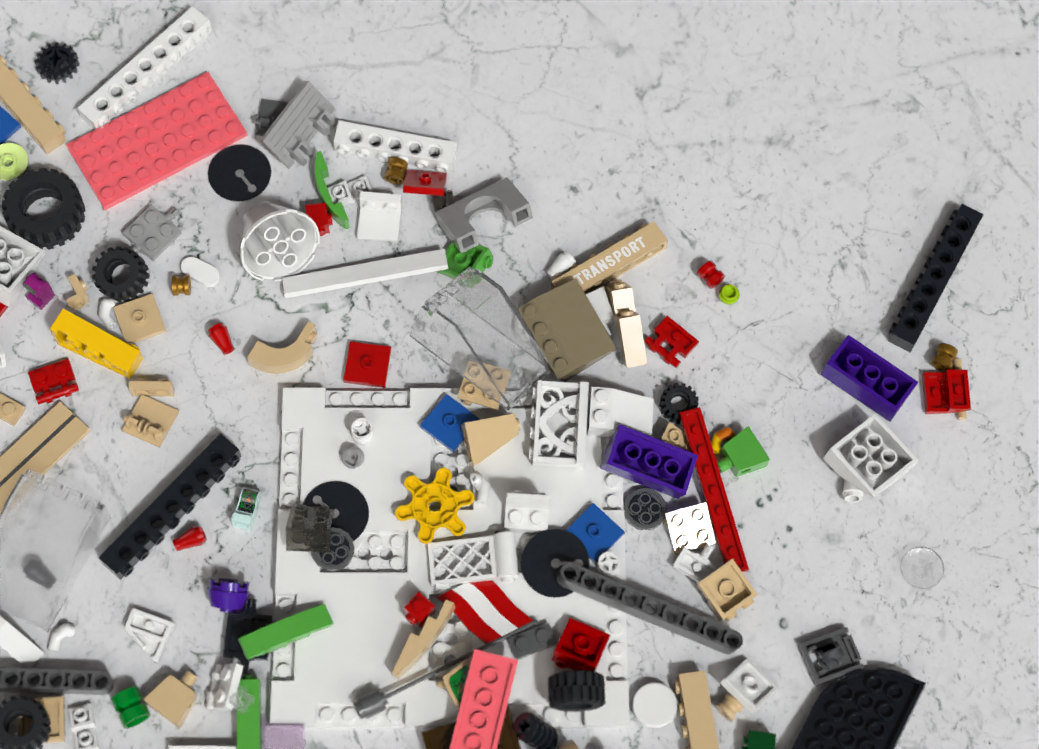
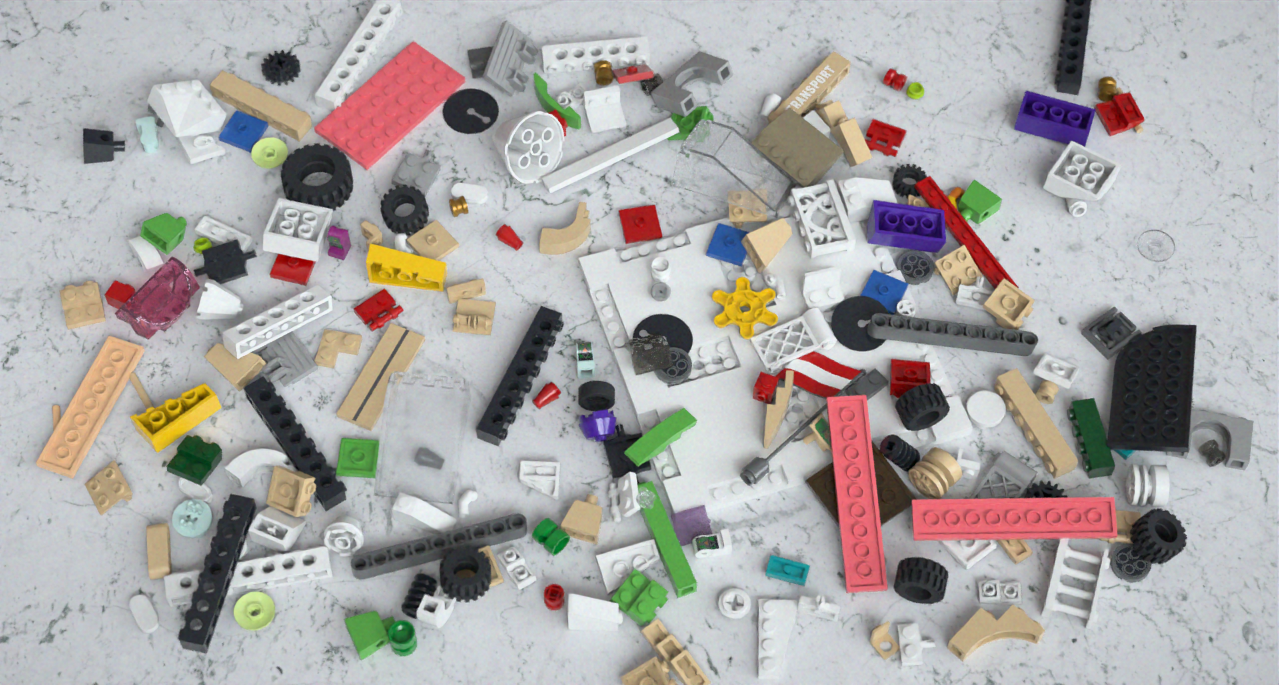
camera: 15 degrees left, 10 degrees down
none -> black tyre [578,381,615,411]

